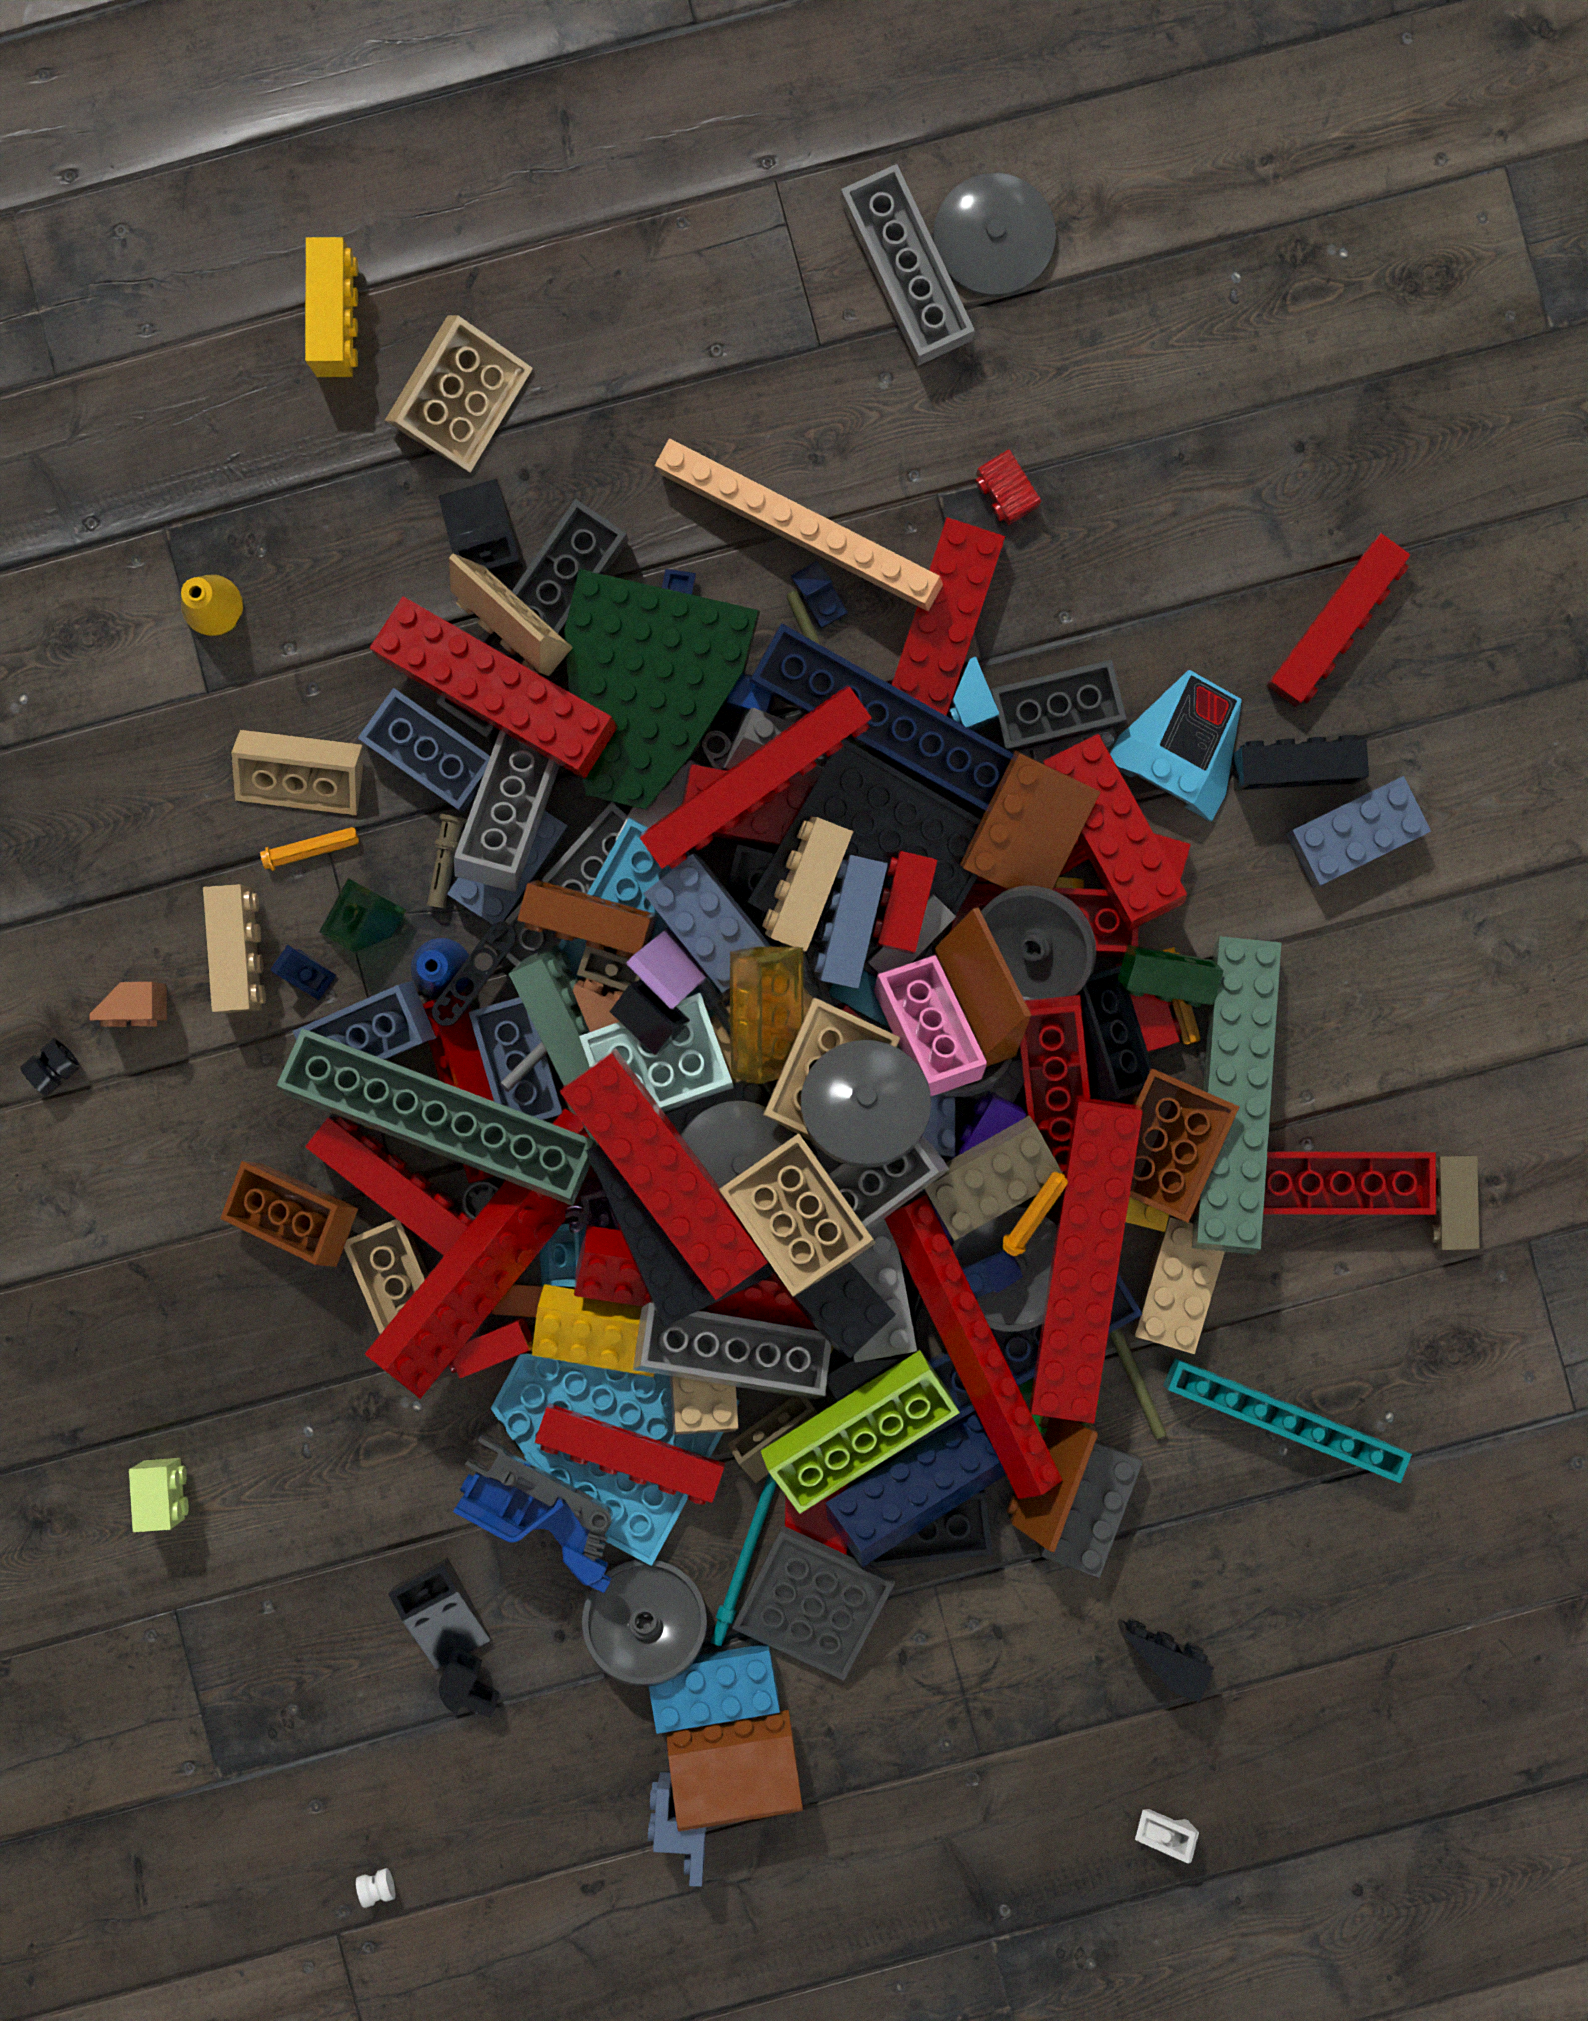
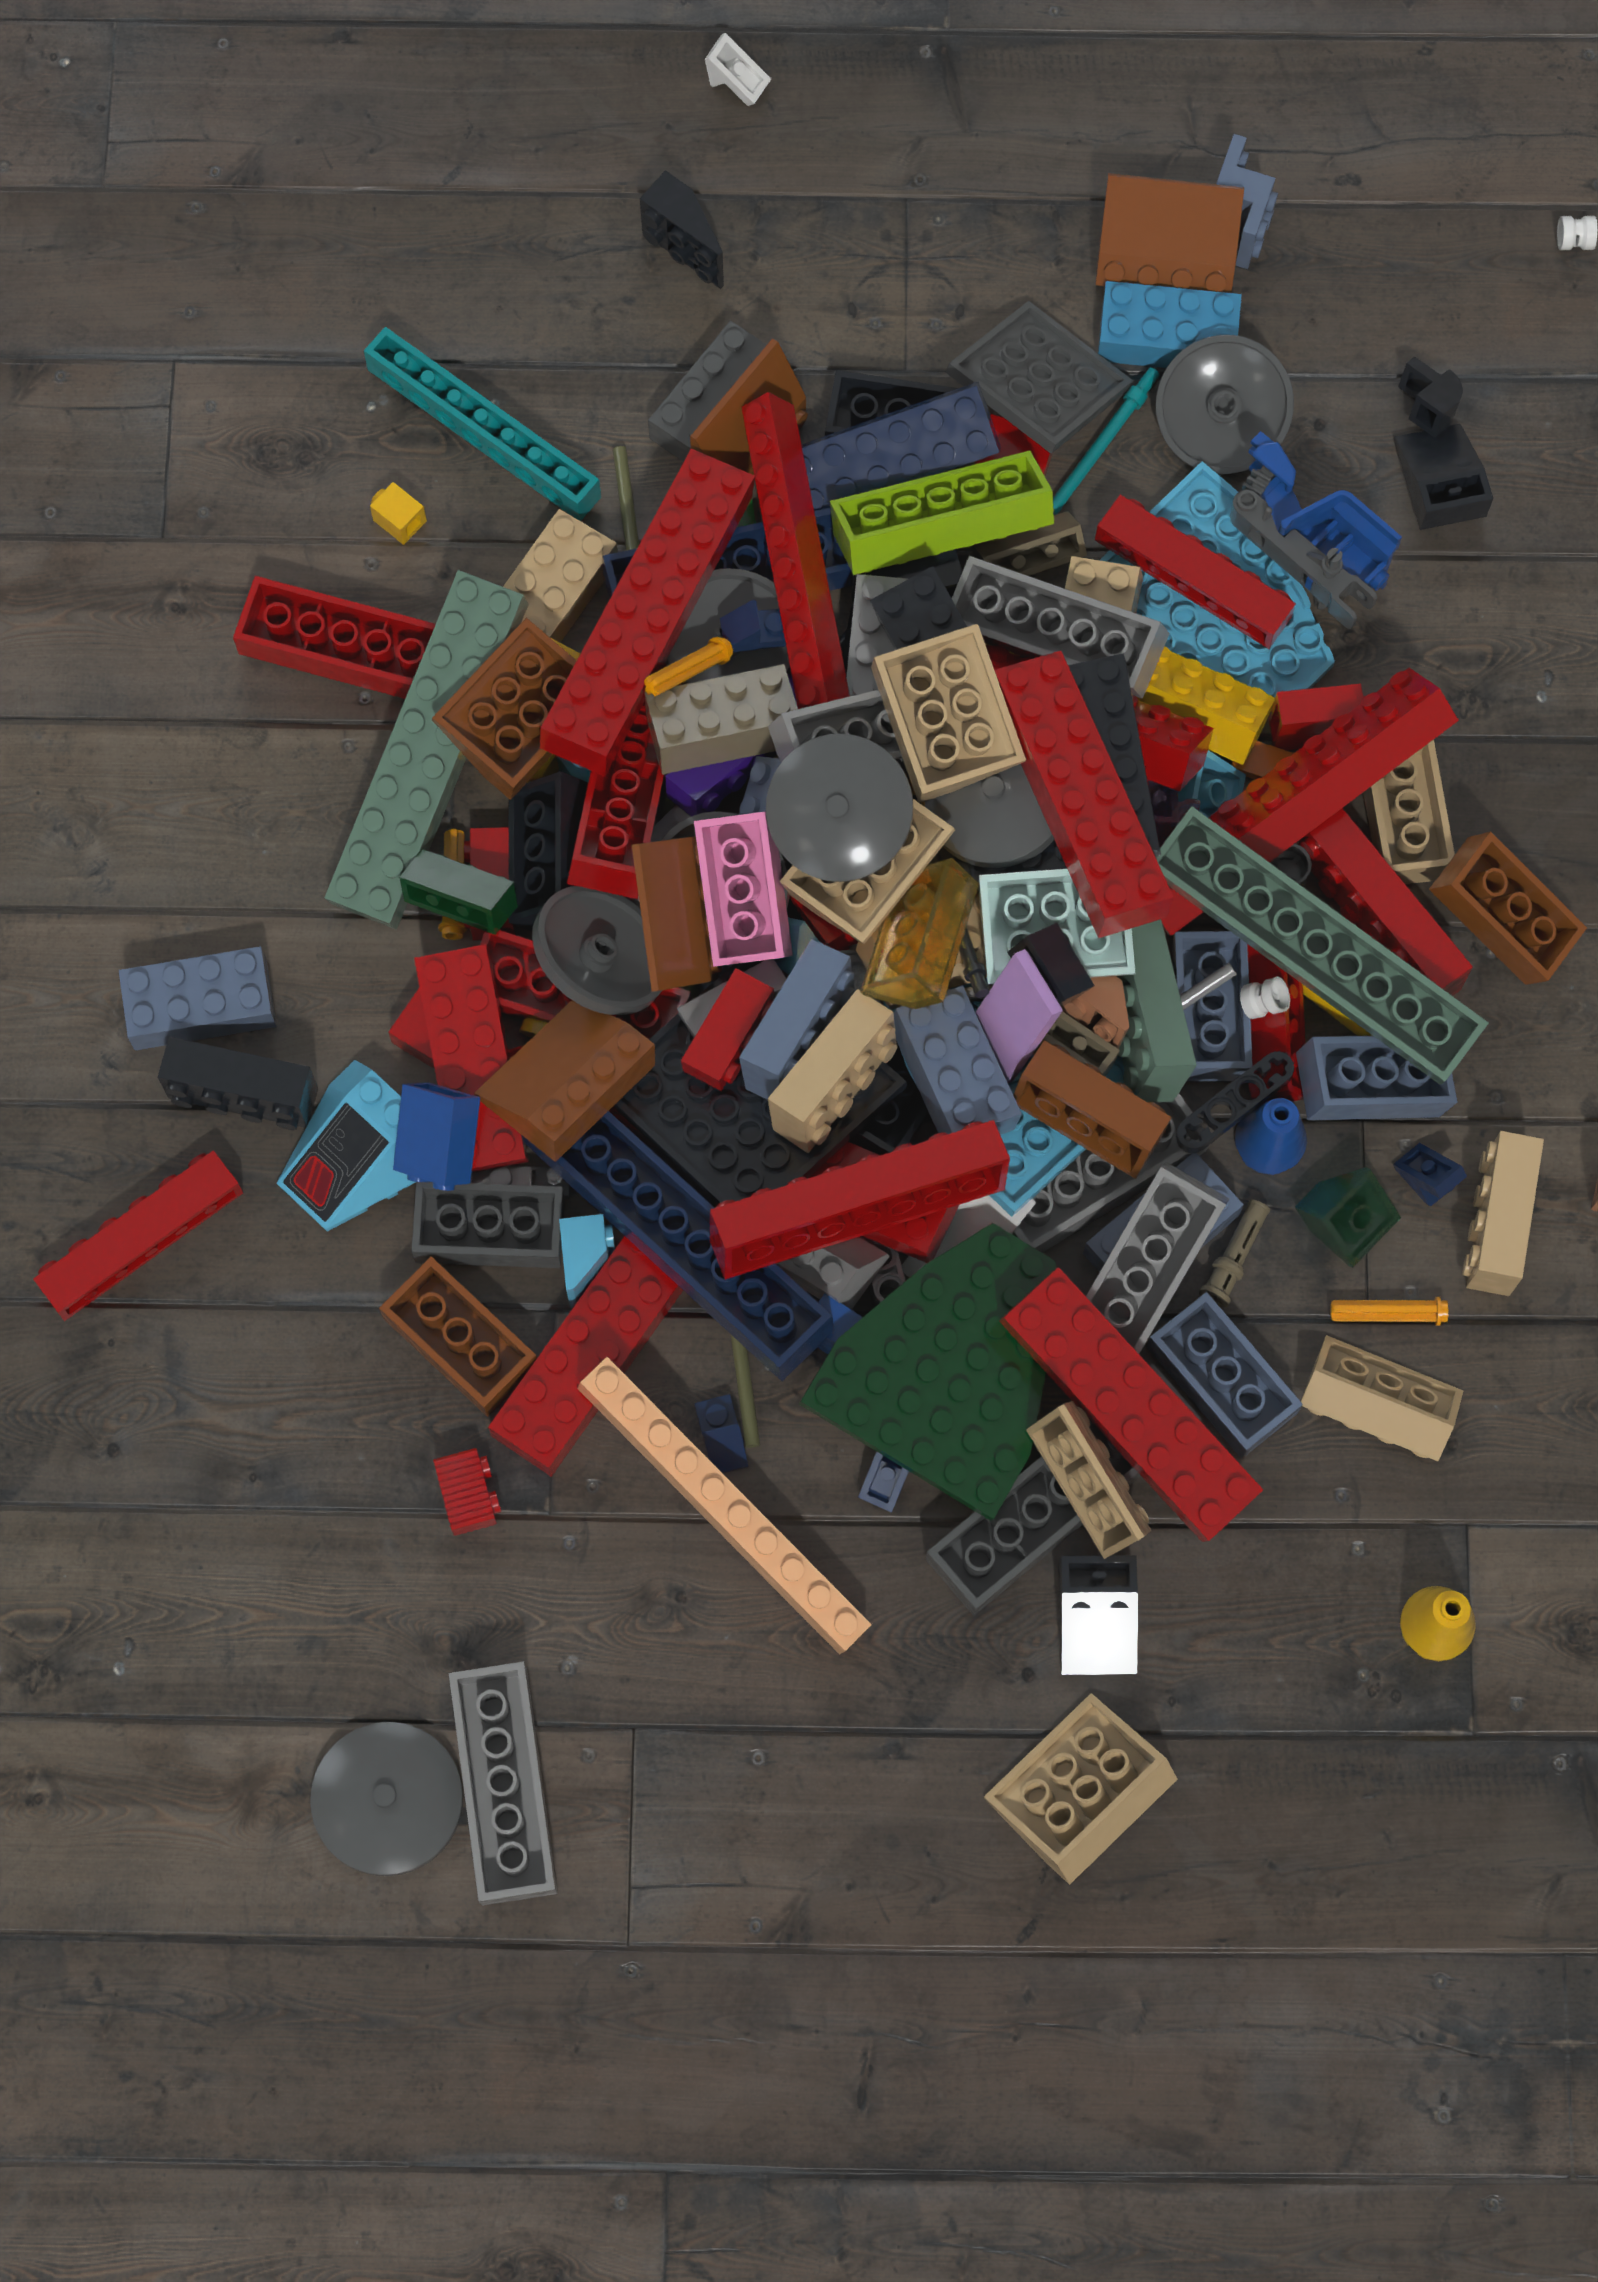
camera: 170 degrees left, 15 degrees down
yellow brick [305,237,358,377] -> none
dark tan brick [1430,1155,1480,1250] -> none
none -> yellow brick [370,482,427,545]
none -> dark orange brick [379,1257,537,1417]
none -> blue brick [393,1082,480,1191]
none -> white wheel [1240,977,1290,1019]

